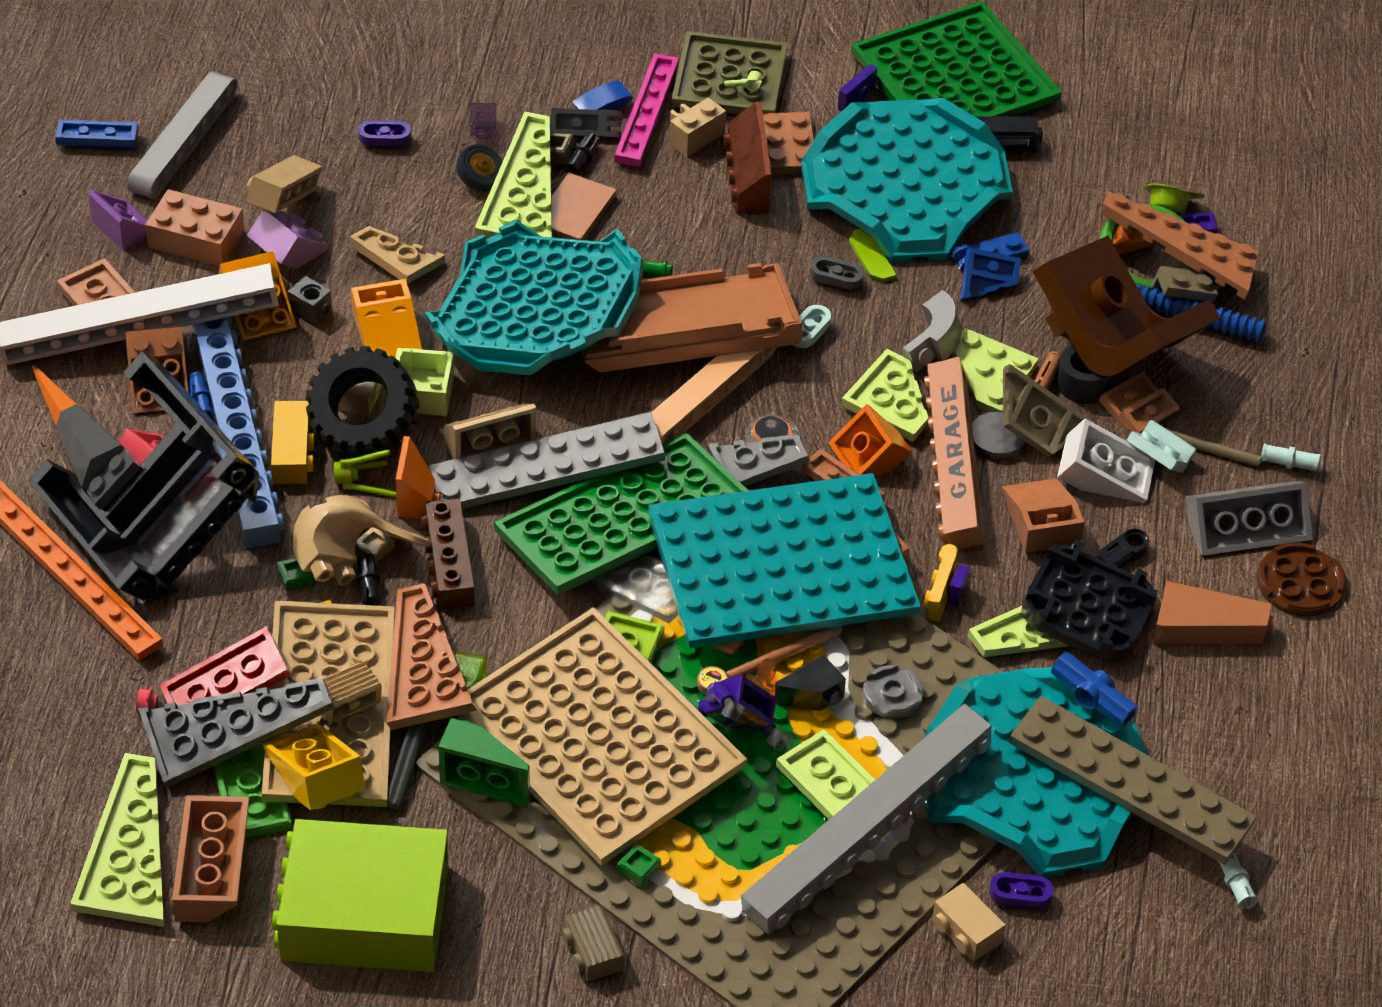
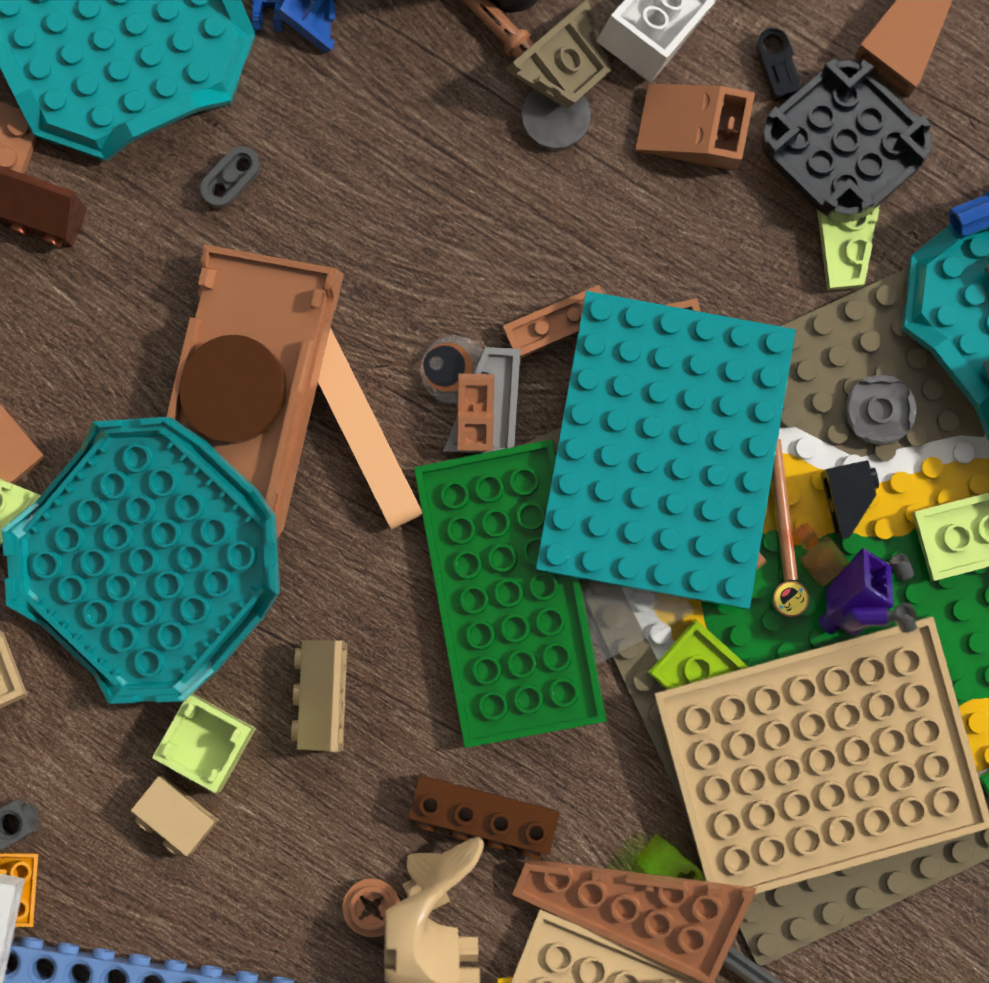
camera: 65 degrees left, 35 degrees up
yellow brick [271,401,315,484] -> none
black tyre [305,346,420,459] -> none
lime plant [334,450,397,498] -> none
light orange slope [351,279,422,358] -> none
black axle [357,552,381,606] -> none
orange slope [396,436,441,519] -> none
light grey plate [429,412,665,509] -> none
green slope [438,718,530,808] -> none
green pin [642,260,673,278] -> none
light aqua plate [793,305,831,348] -> none
orange slope [828,404,912,477] -> none
yellowish green plate [841,349,929,442] -> none
lime piece [849,229,897,282] -> none
light grey arch [902,290,962,373] -> none
brick [924,356,985,550] -> none
yellow hinge [924,544,958,622] -> none
tile [947,564,970,607] -> none
yellowish green plate [952,328,1039,413] -> none
none -> reddish brown tile [179,335,286,443]
none -> nougat slope [457,374,495,451]

